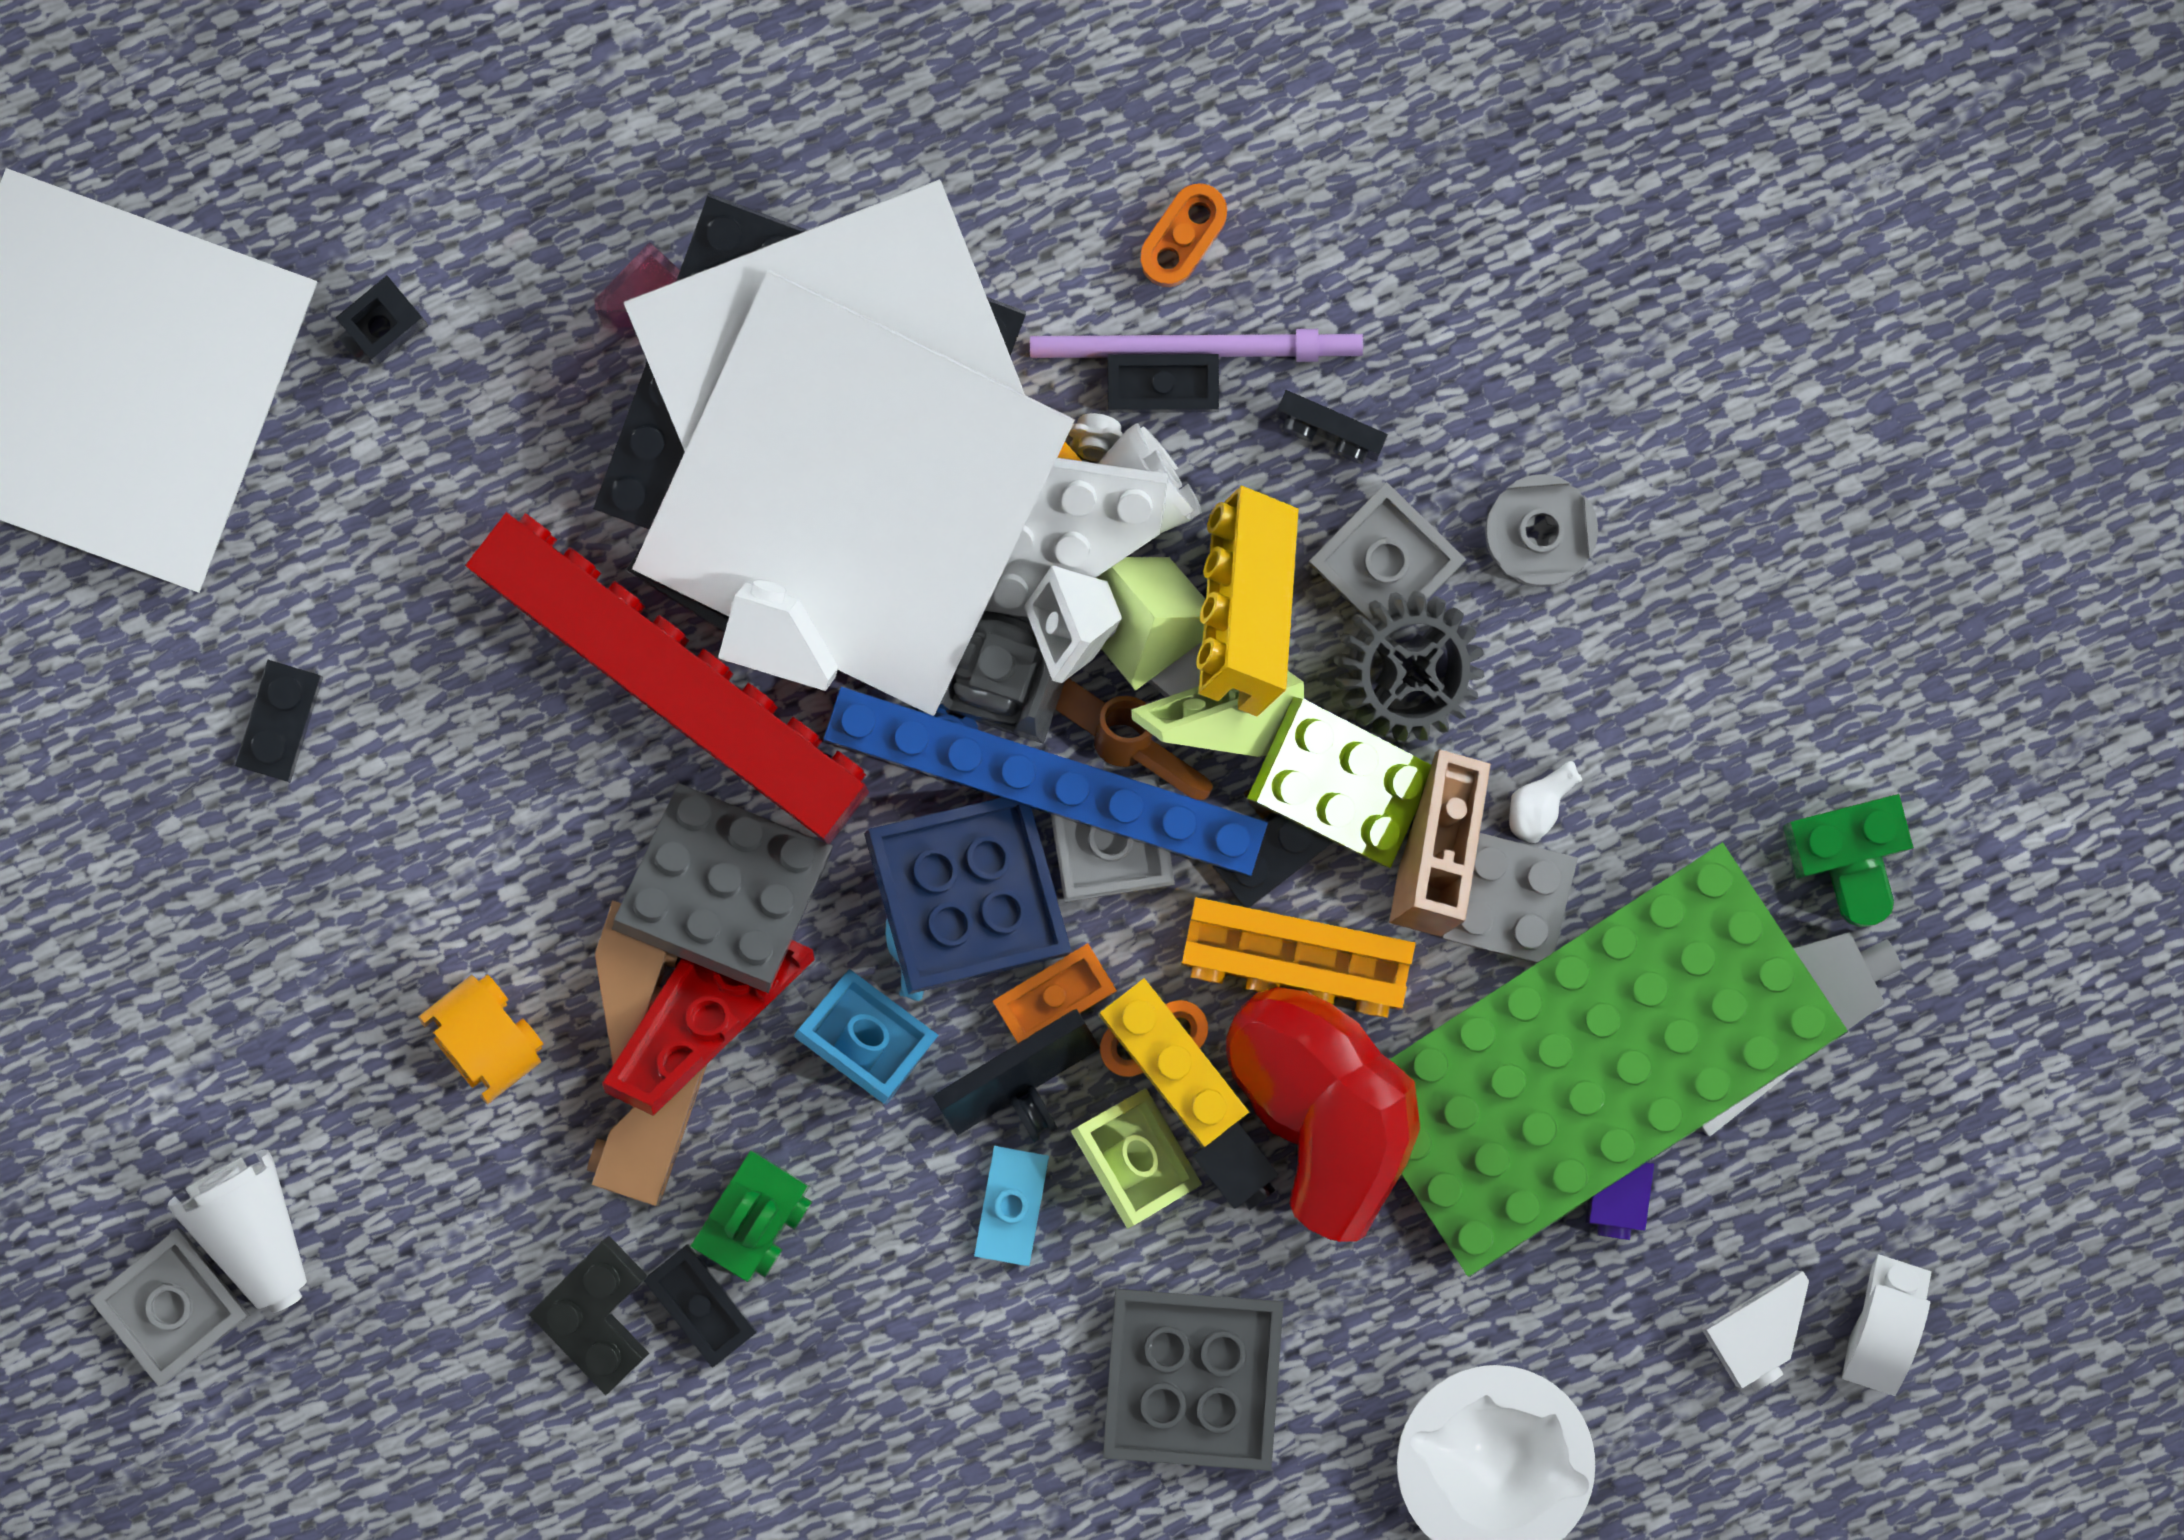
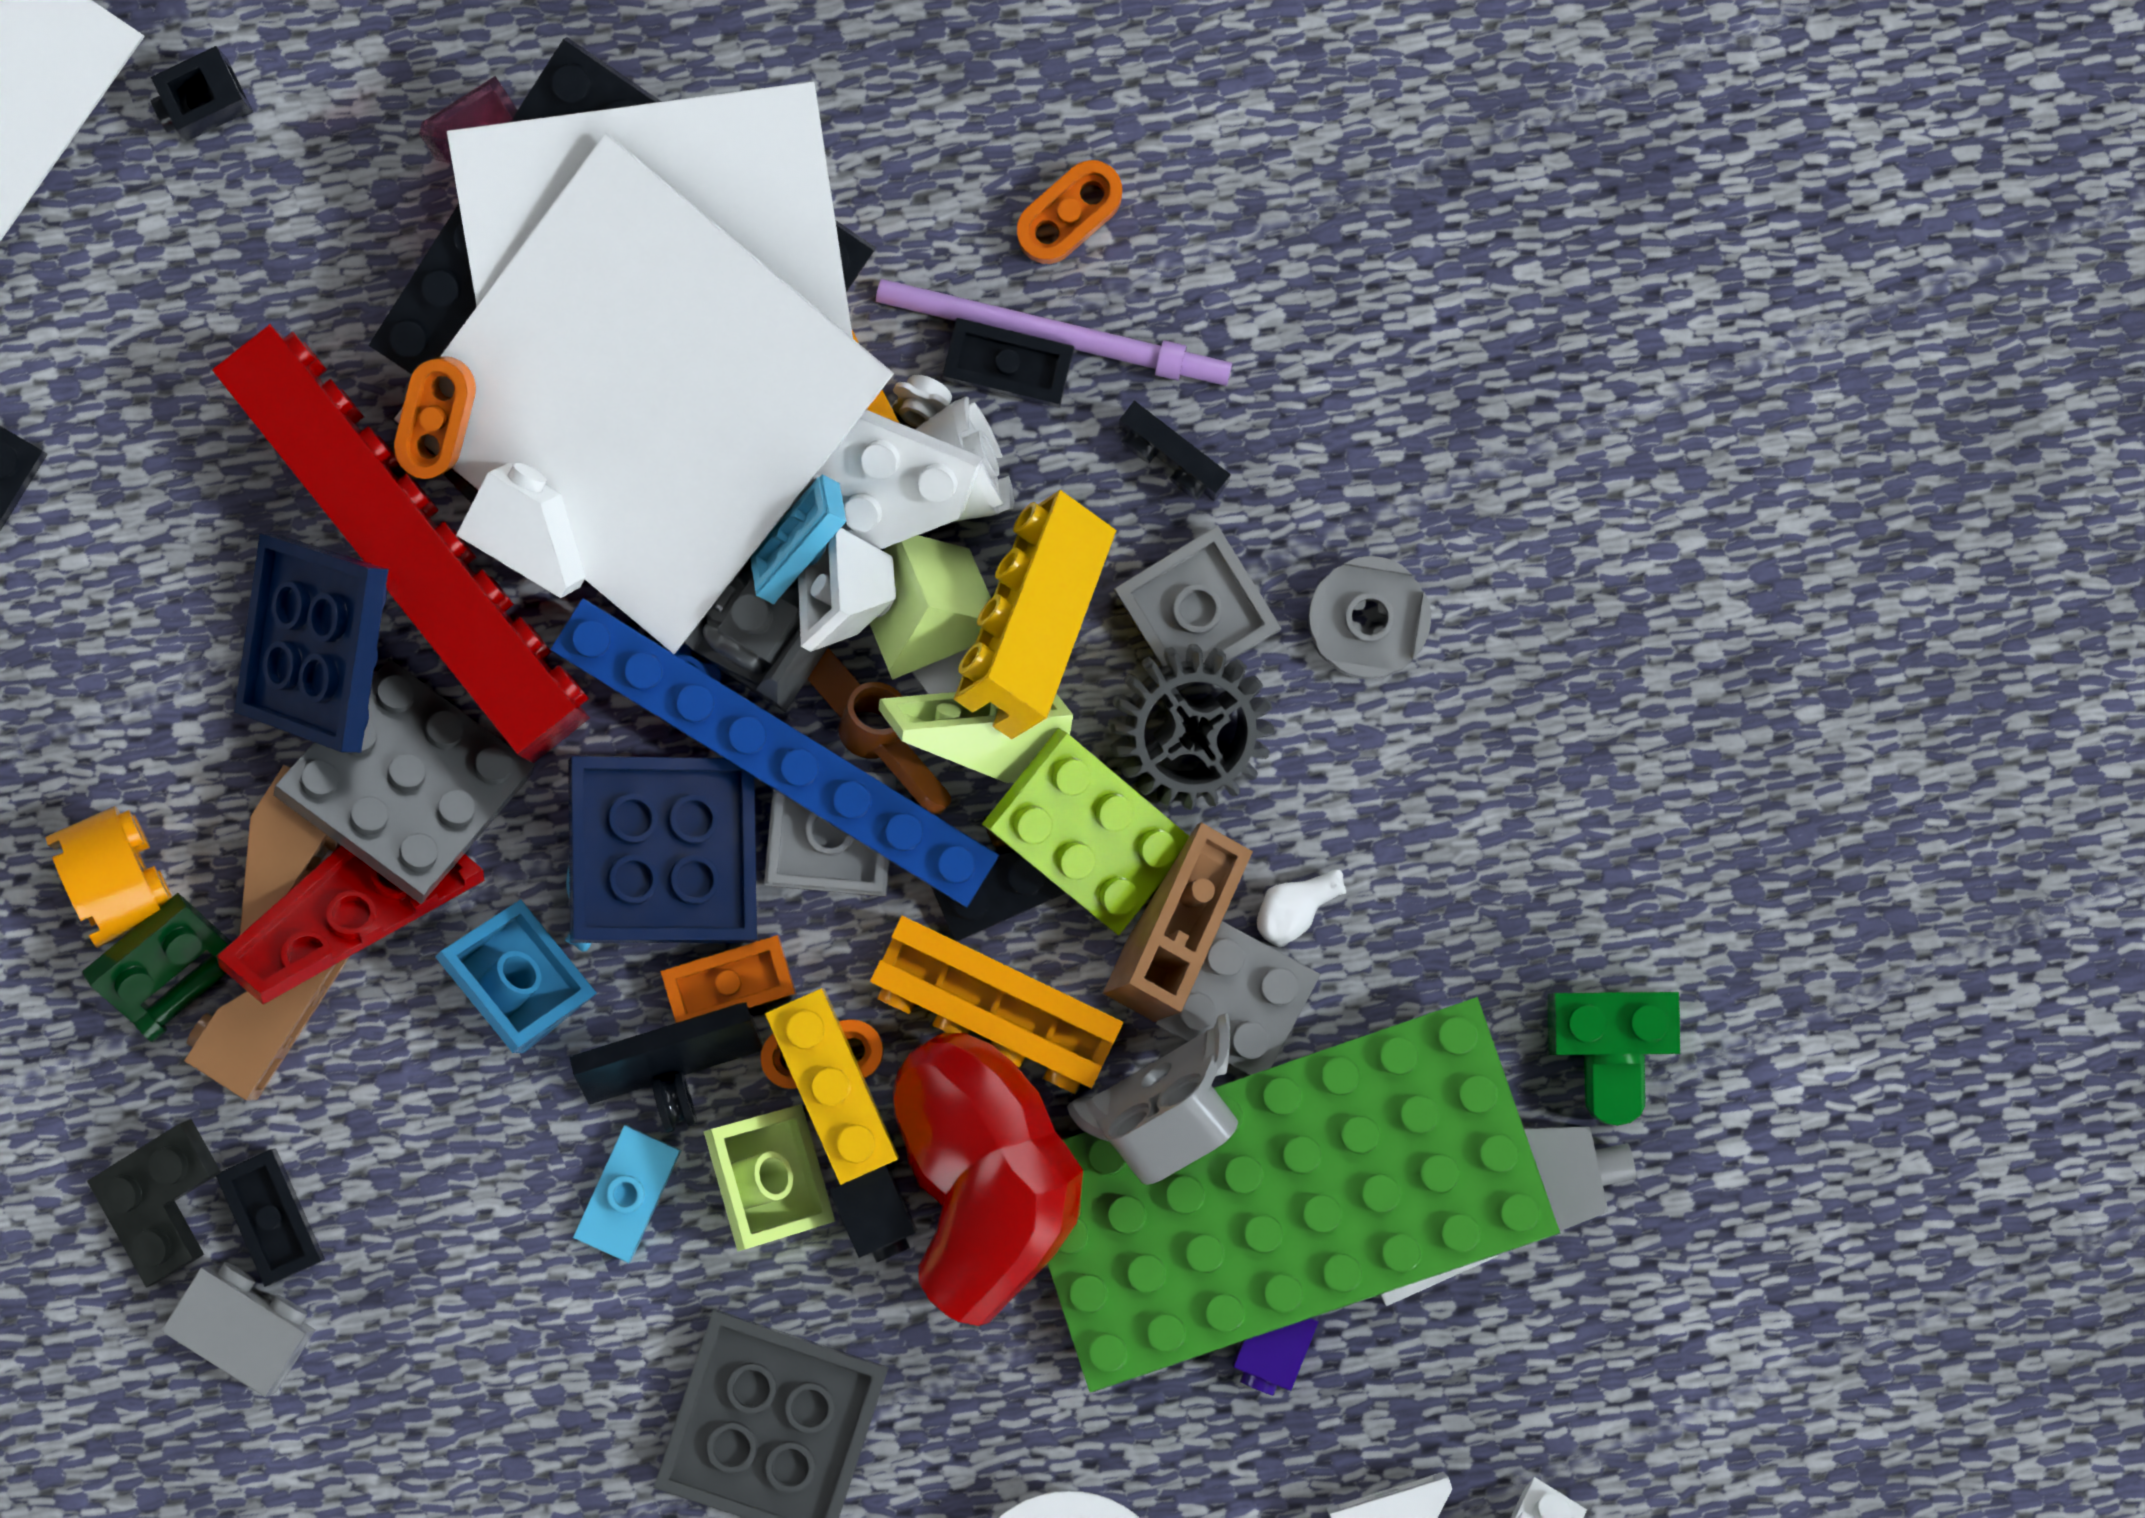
camera: 15 degrees right, 0 degrees up
green brick [691,1150,813,1282] -> none
none -> dark green plate [82,893,232,1042]
none -> light grey brick [161,1262,315,1397]
none -> dark blue plate [234,533,389,753]
none -> orange plate [394,356,476,479]
none -> medium azure plate [750,474,846,604]
none -> light grey piece [1067,1013,1238,1185]

